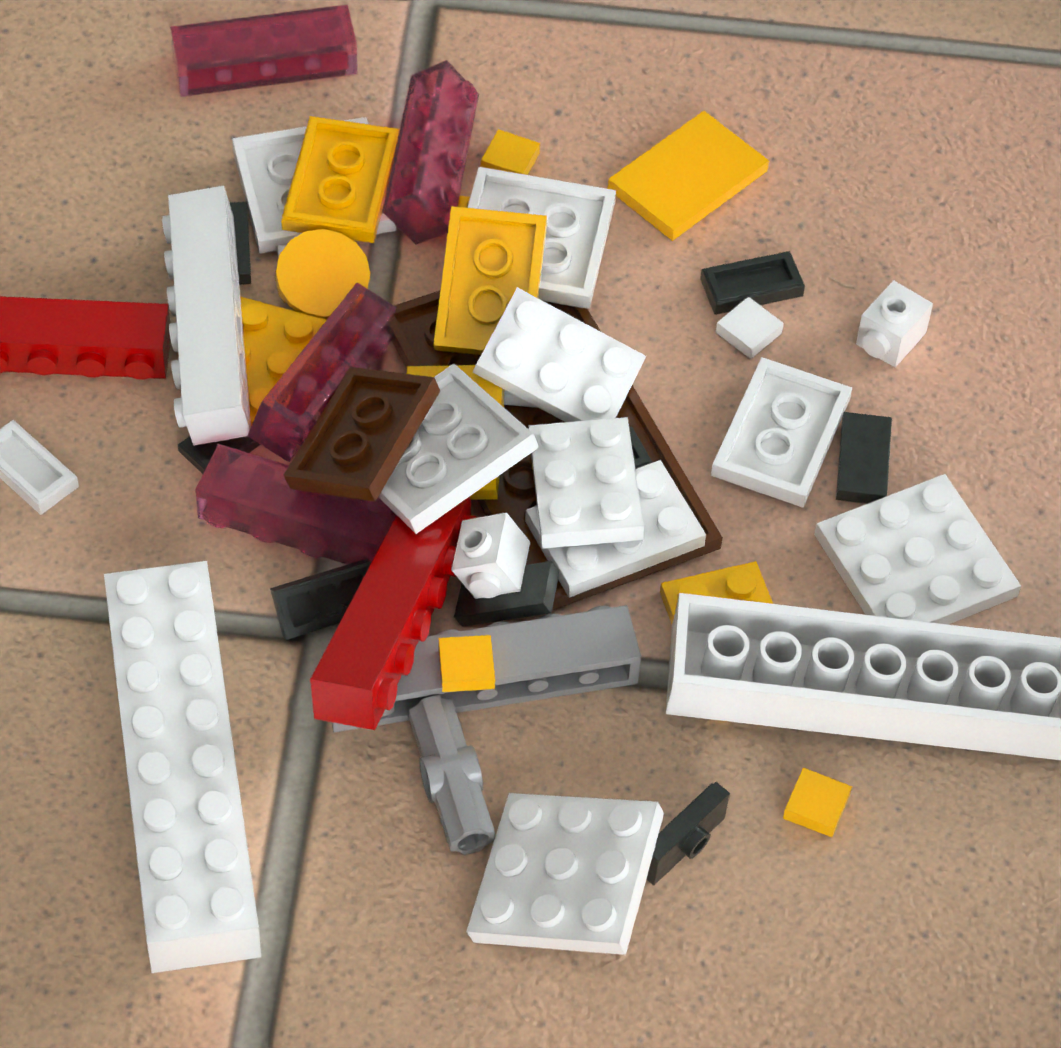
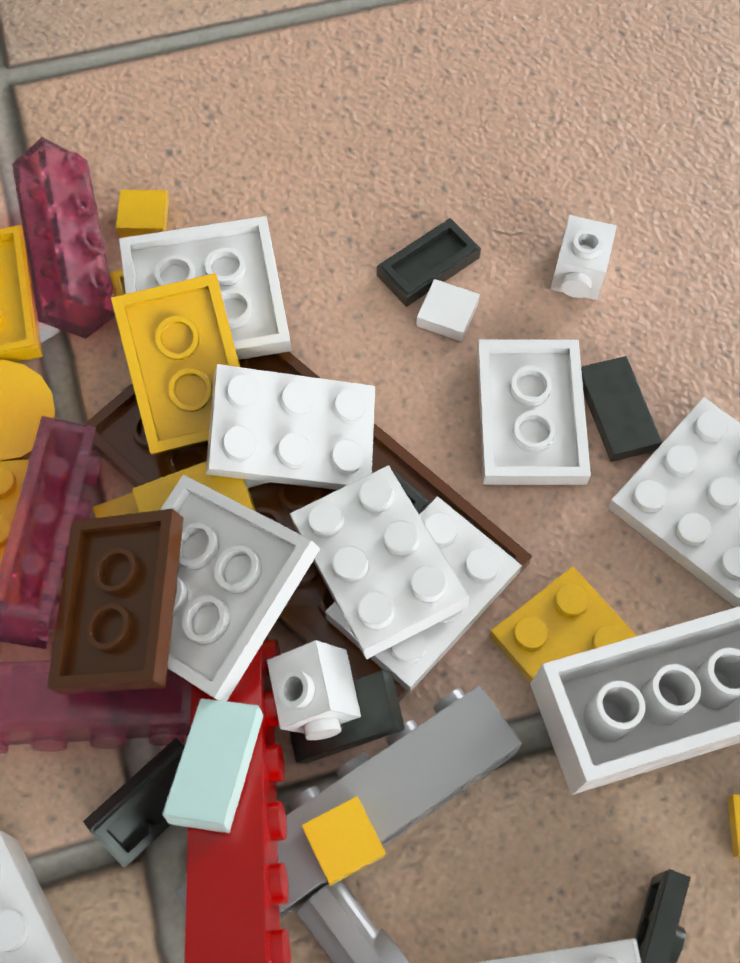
camera: 20 degrees left, 10 degrees up
yellow tile [607,111,769,241] -> none
none -> light aqua tile [163,699,263,833]

